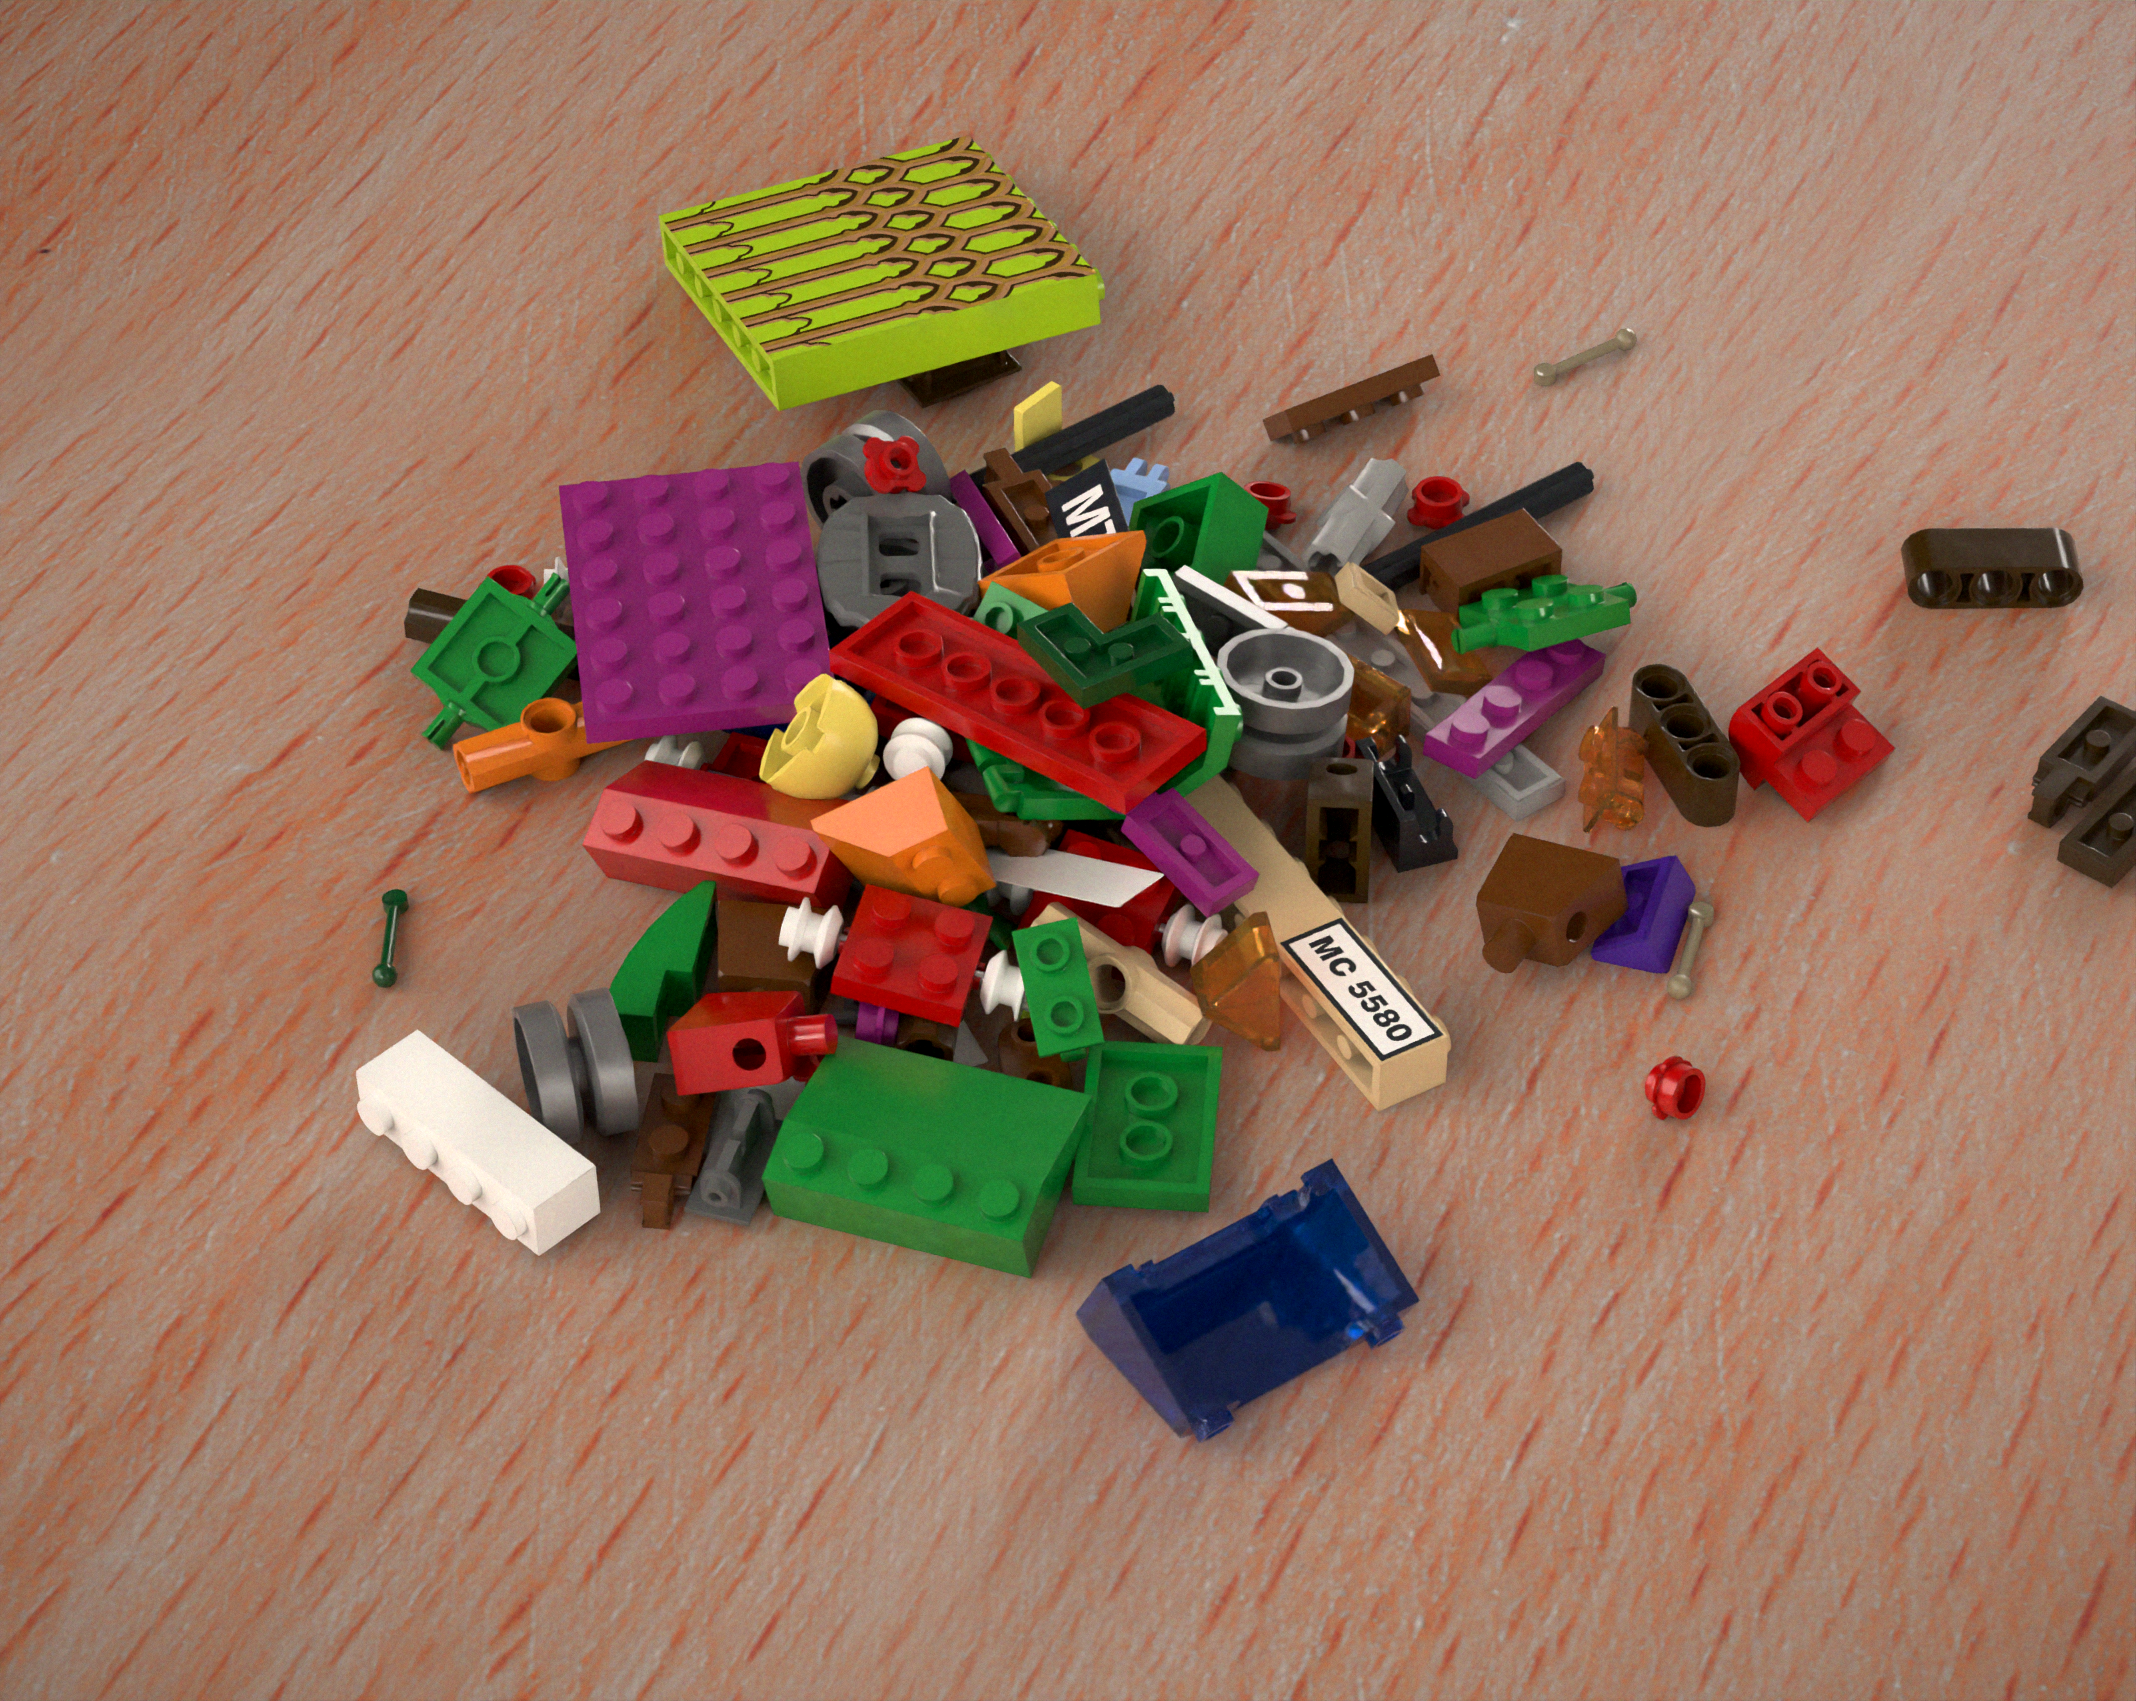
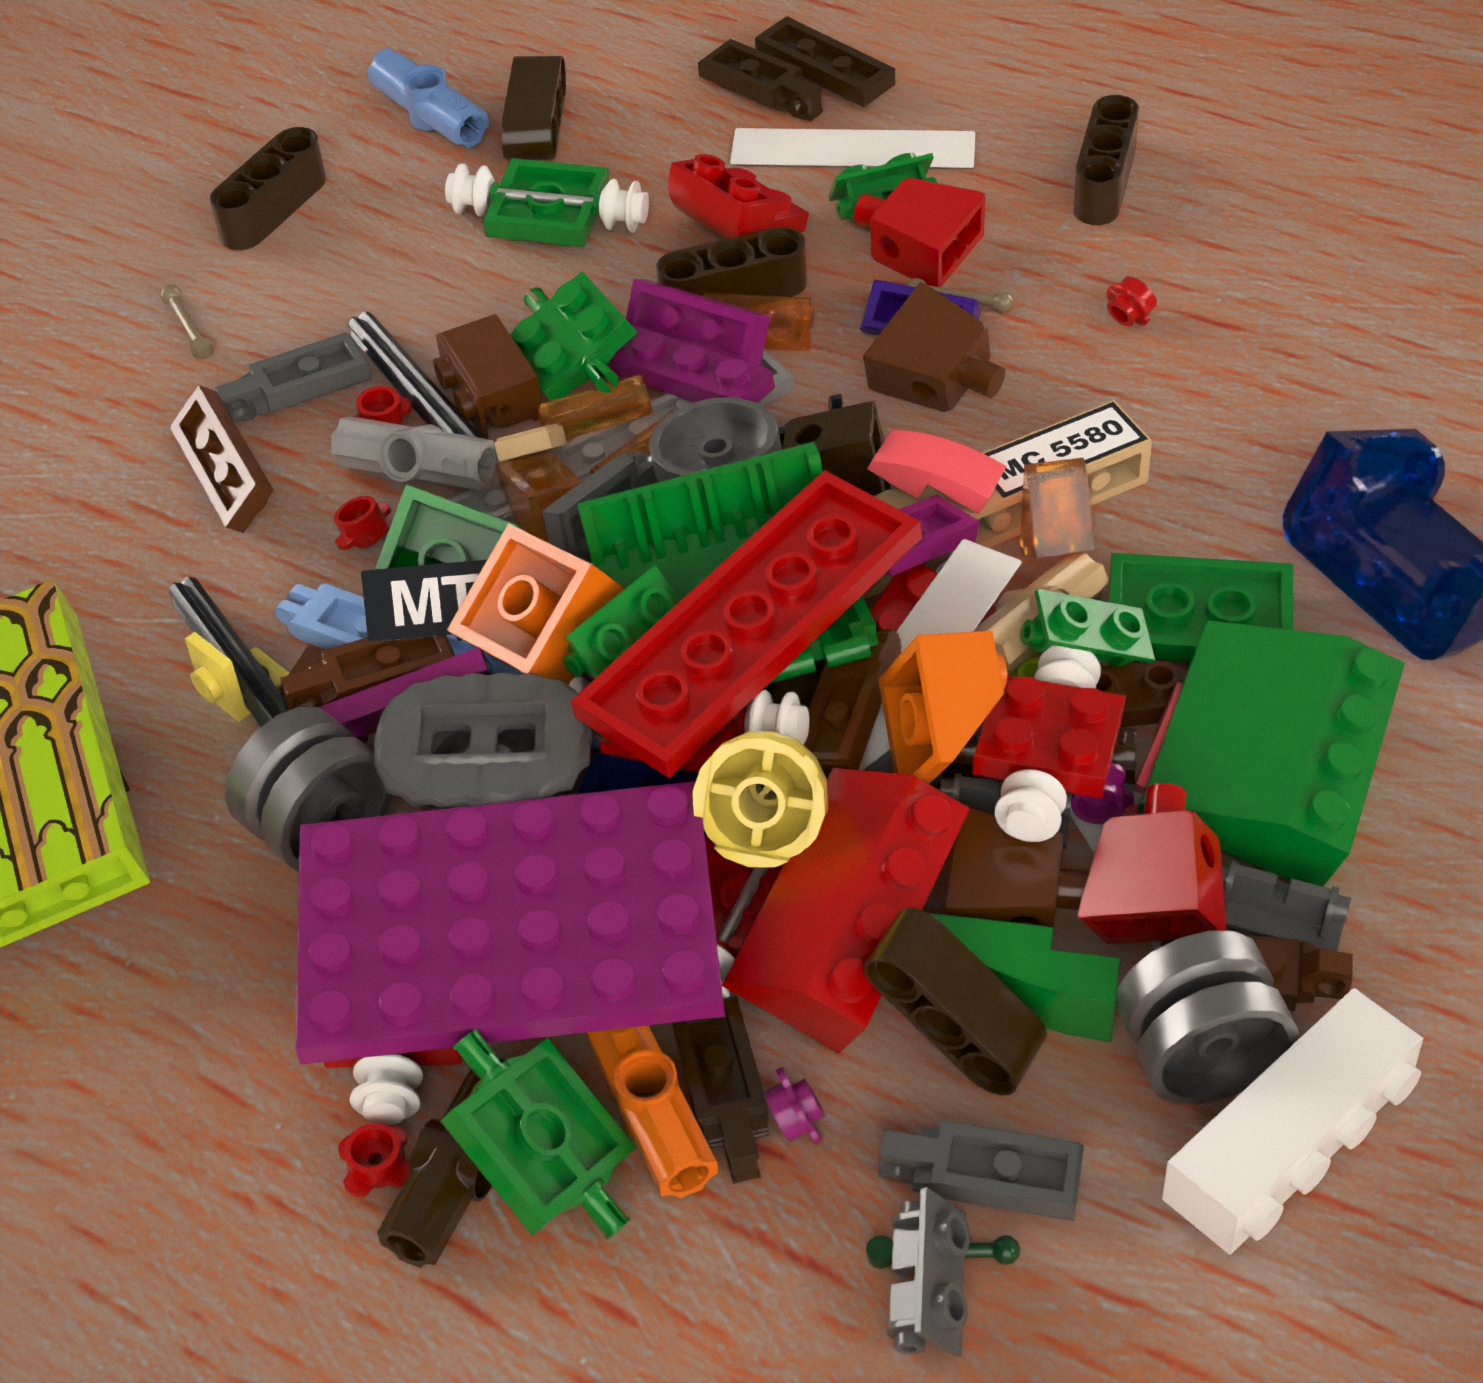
camera: 85 degrees left, 5 degrees up
red plate [863,435,926,494] -> none
dark green plate [1017,602,1194,710] -> none
none -> dark brown beam [210,127,326,250]
none -> dark grey hinge [215,332,372,423]
none -> medium blue piece [367,47,489,149]
none -> green plate [445,158,649,247]
none -> magenta plate [626,278,771,366]
none -> dark brown hinge [671,996,769,1184]
none -> white sticker [730,128,975,168]
none -> magenta plate [764,1067,825,1144]
none -> green hinge [828,153,937,223]
none -> red torso [853,178,985,287]
none -> dark brown beam [864,908,1047,1095]
none -> coral slope [867,429,1007,515]
none -> dark grey hinge [878,1120,1084,1221]
none -> dark grey hinge [887,1187,970,1357]
none -> dark brown beam [1074,95,1139,225]

